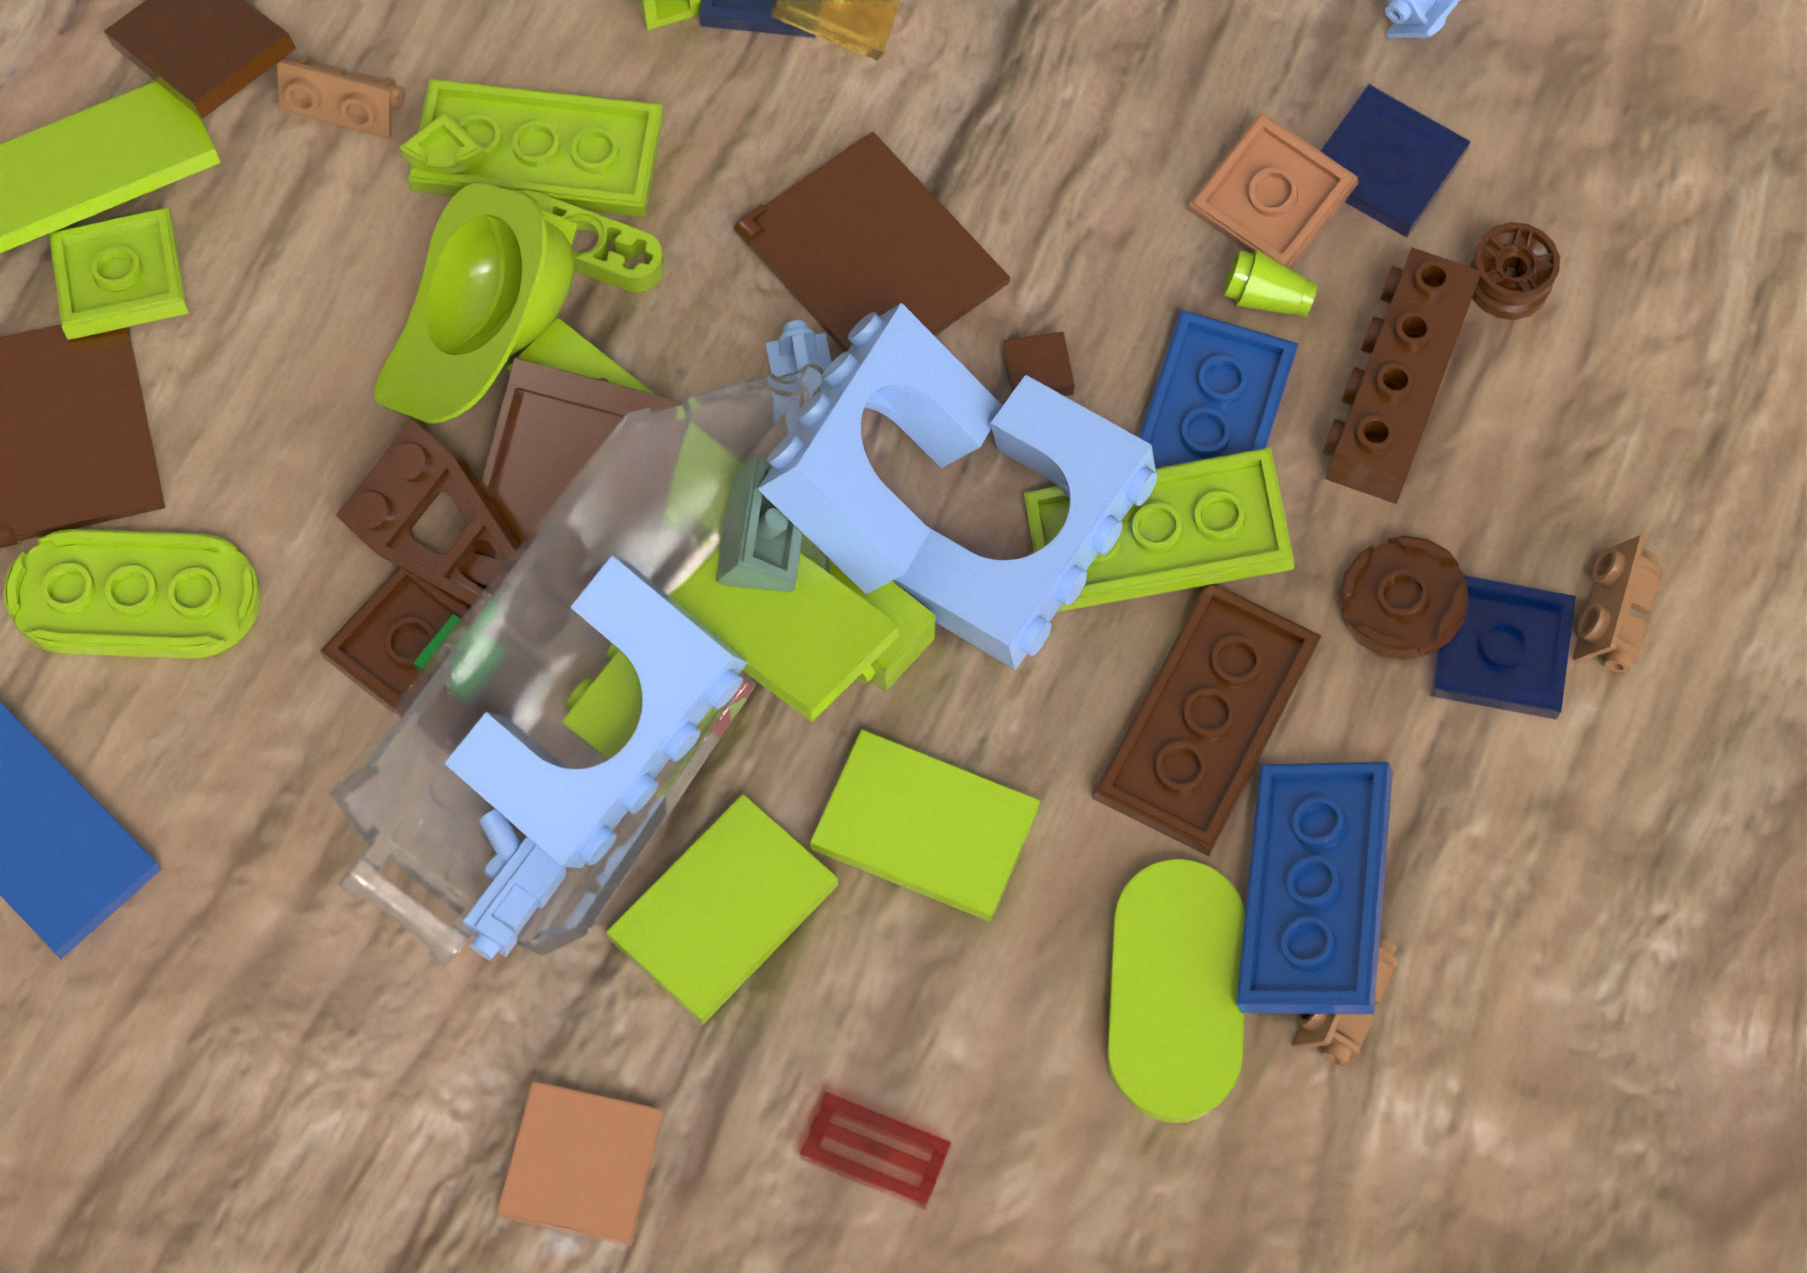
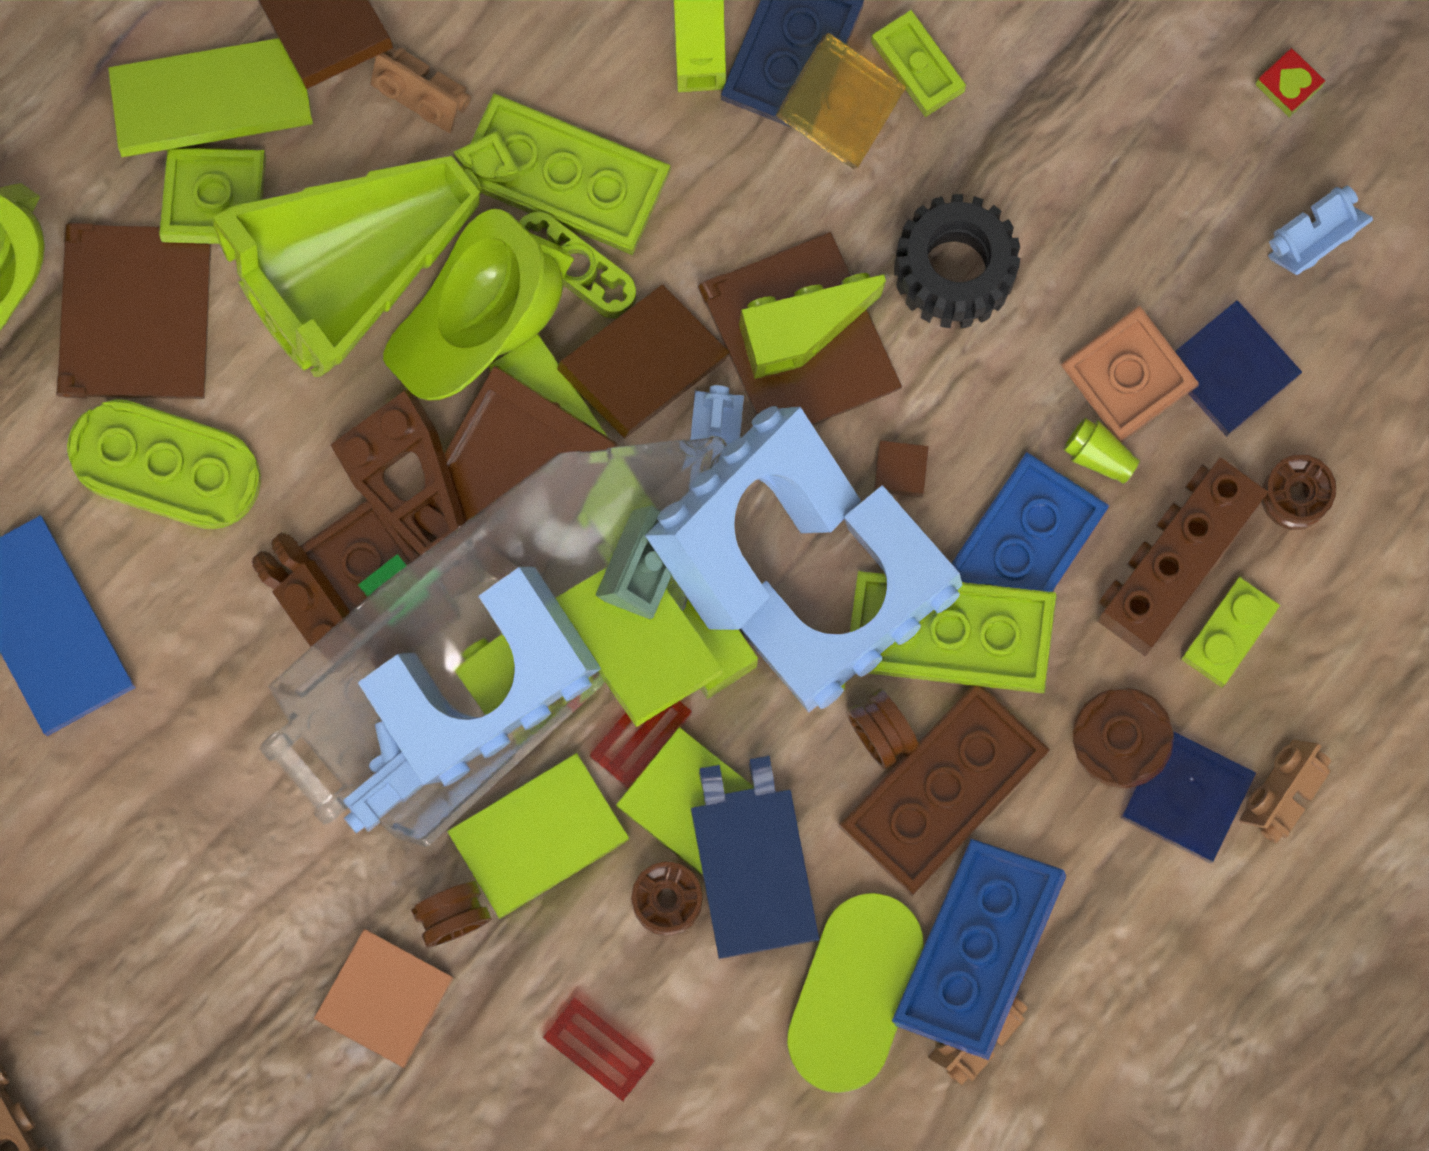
camera: 15 degrees right, 10 degrees up
none -> lime cone [213,156,482,378]
none -> reddish brown hinge [251,532,369,671]
none -> reddish brown wheel [411,881,492,948]
none -> reddish brown tile [557,284,730,439]
none -> clear red tile [589,701,692,790]
none -> reddish brown wheel [631,861,703,936]
none -> dark blue tile [691,756,819,960]
none -> lime slope [739,273,886,379]
none -> reddish brown wheel [846,689,919,769]
none -> black tyre [894,194,1021,328]
none -> lime plate [1181,577,1281,688]

